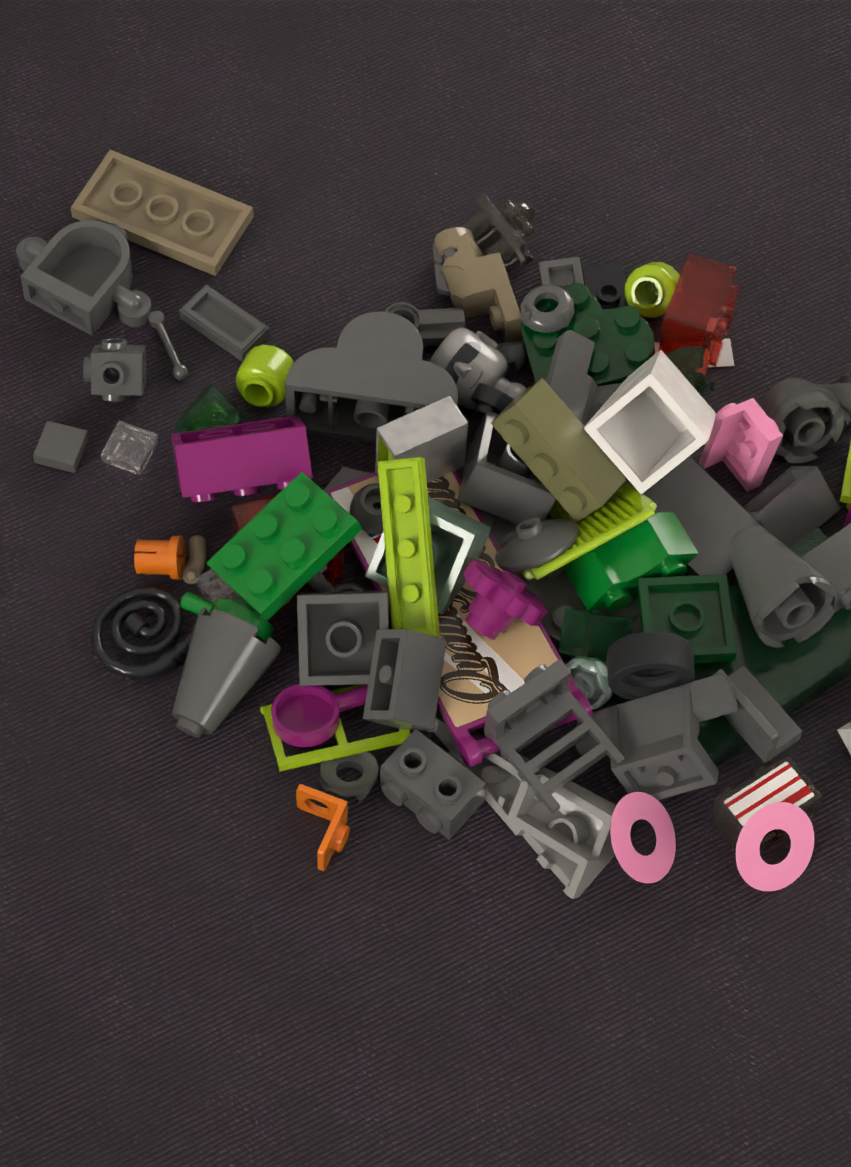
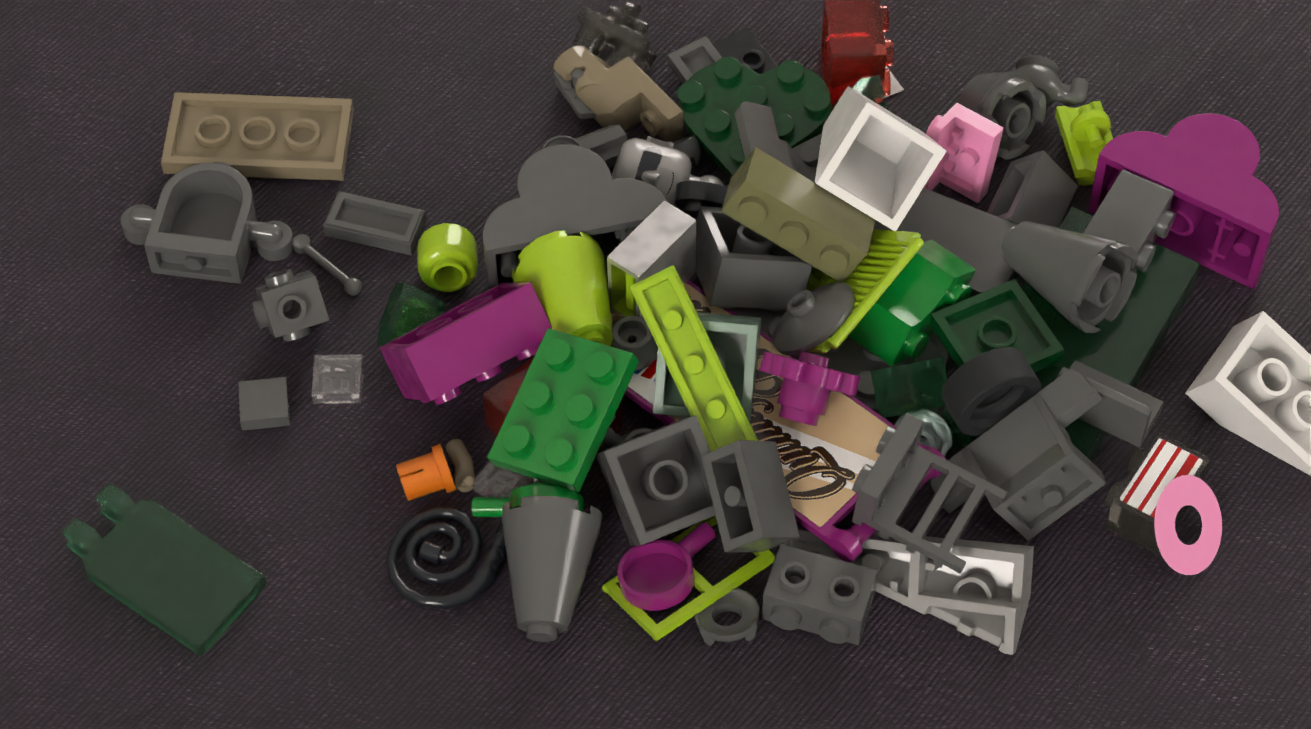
camera: 20 degrees left, 5 degrees down
orange bracket [296,784,350,872] -> none
dark grey piece [520,285,575,333] -> none
bright pink piece [610,792,676,883] -> none
lime head [625,262,683,318] -> none
none -> lime cone [512,230,613,346]

